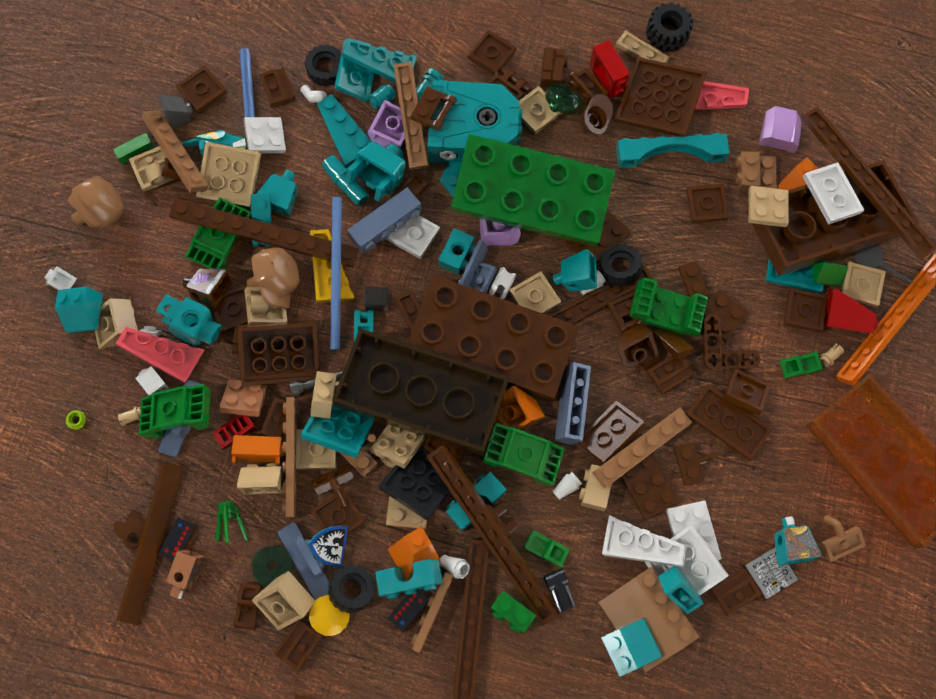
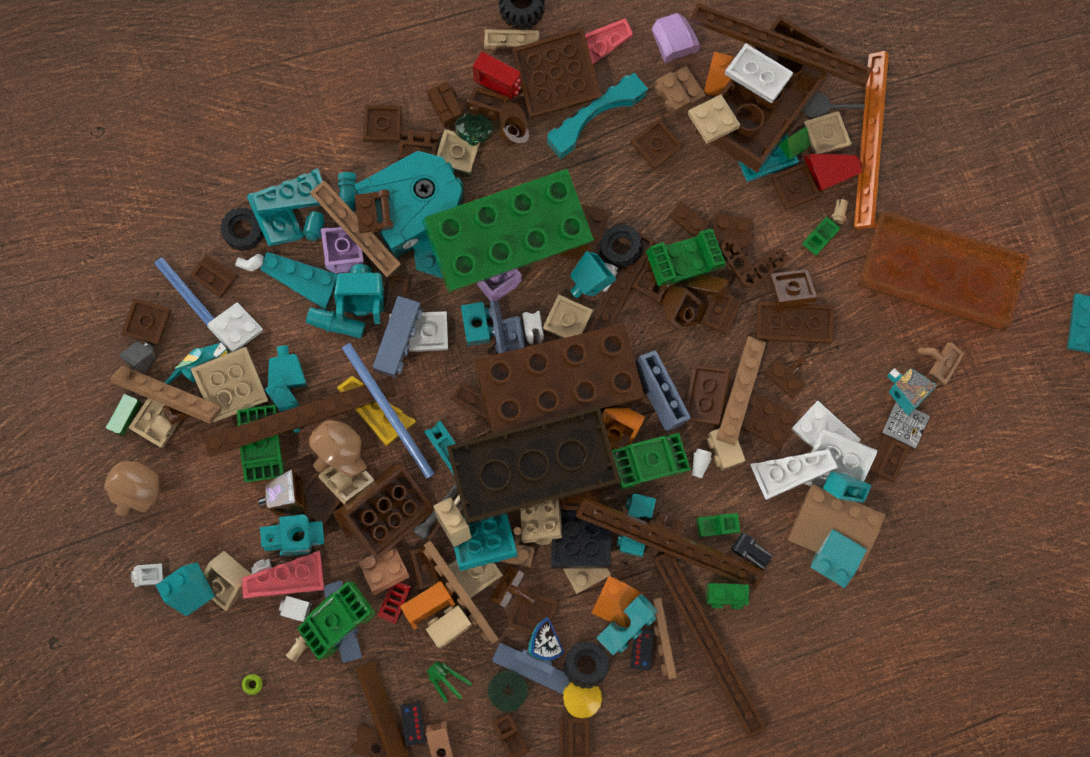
camera: 35 degrees left, 5 degrees up
tan slope [252,571,315,630] -> none
clear smoke brick [364,287,392,311] -> none
white cone [439,555,470,578] -> none

